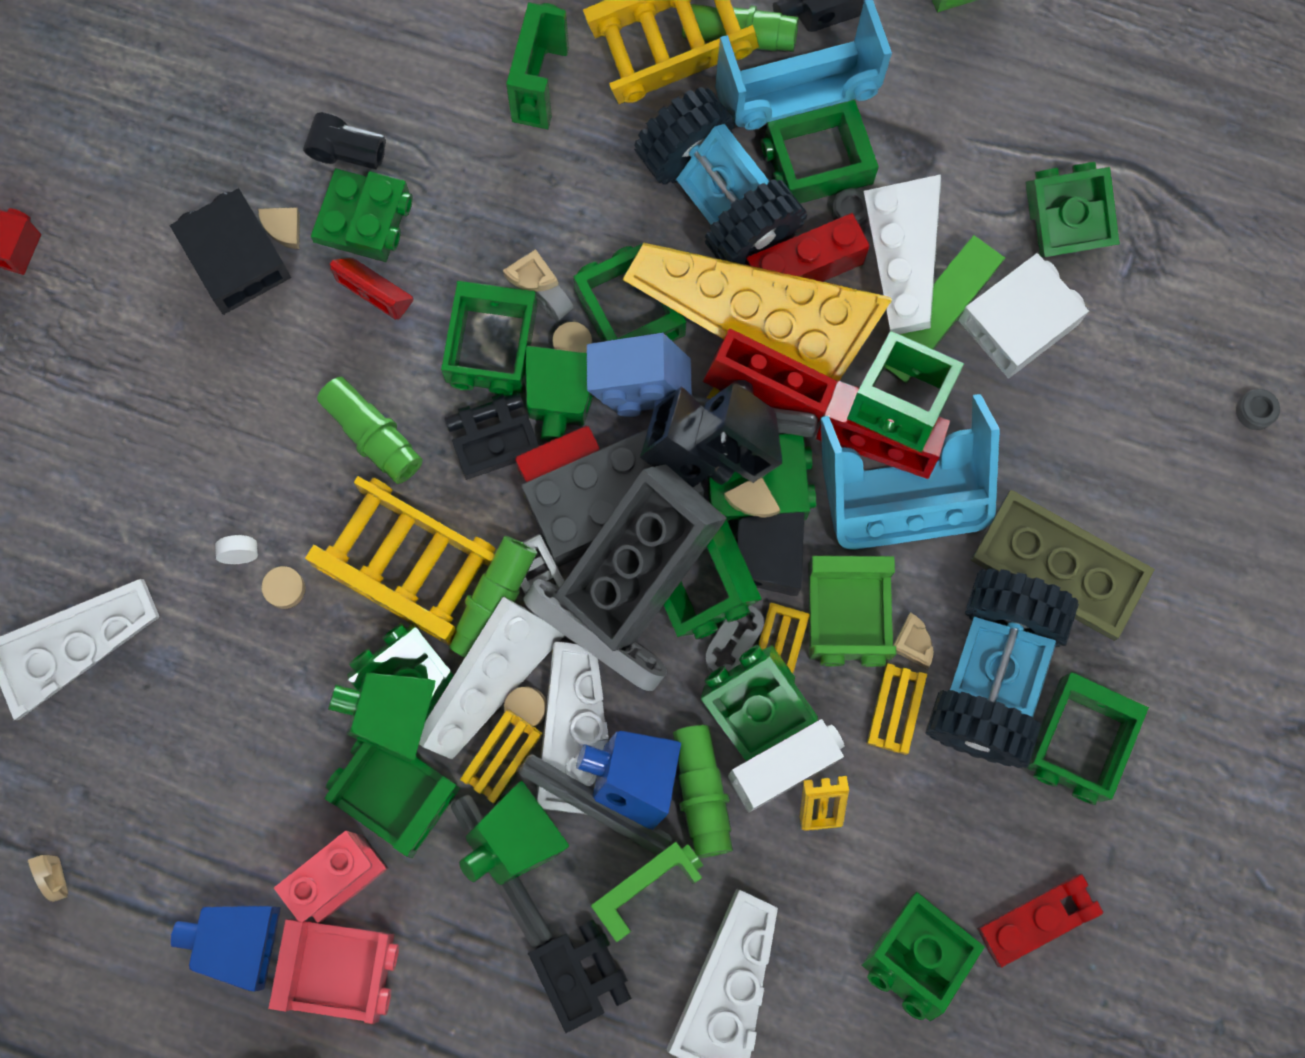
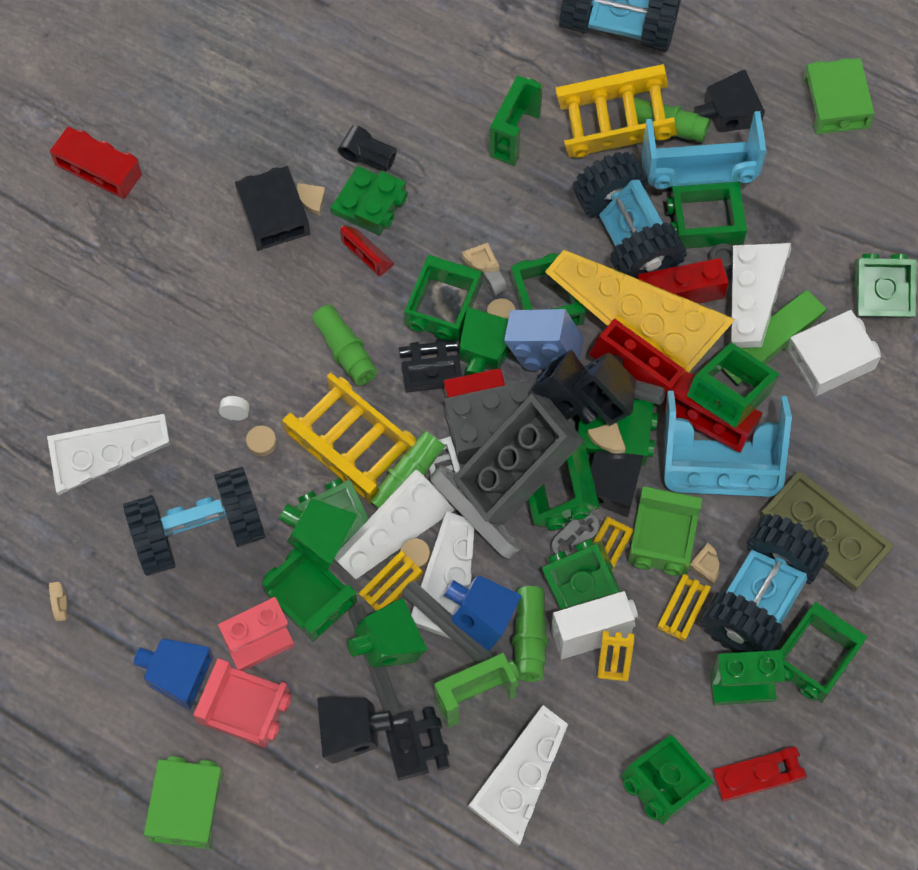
camera: 15 degrees right, 10 degrees down
none -> black plate [123,466,266,576]
none -> black torso [317,698,394,764]
none -> green panel [710,650,786,706]

